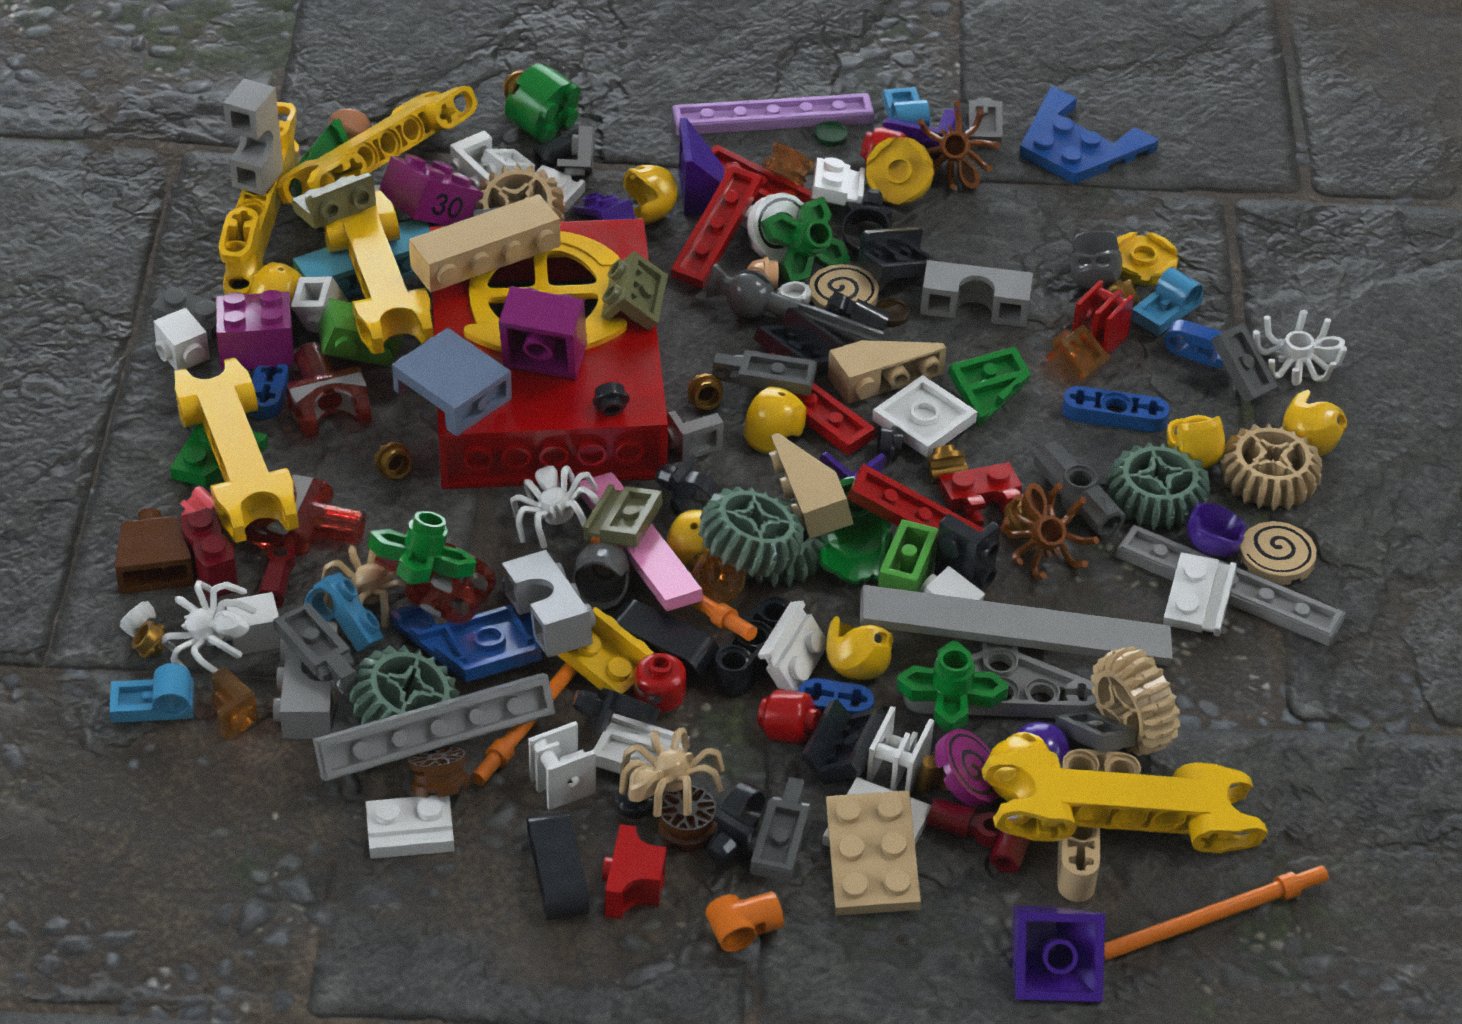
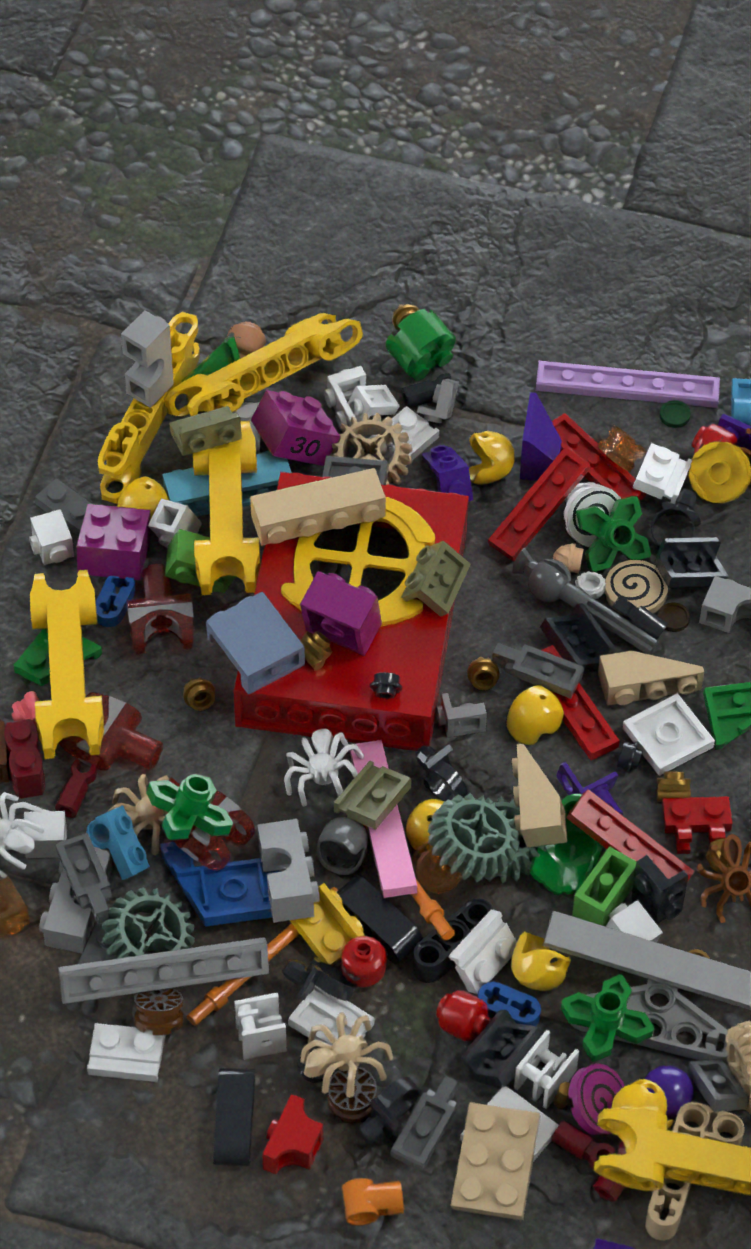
camera: 15 degrees right, 10 degrees up
none -> pearl gold plate [300,631,332,670]

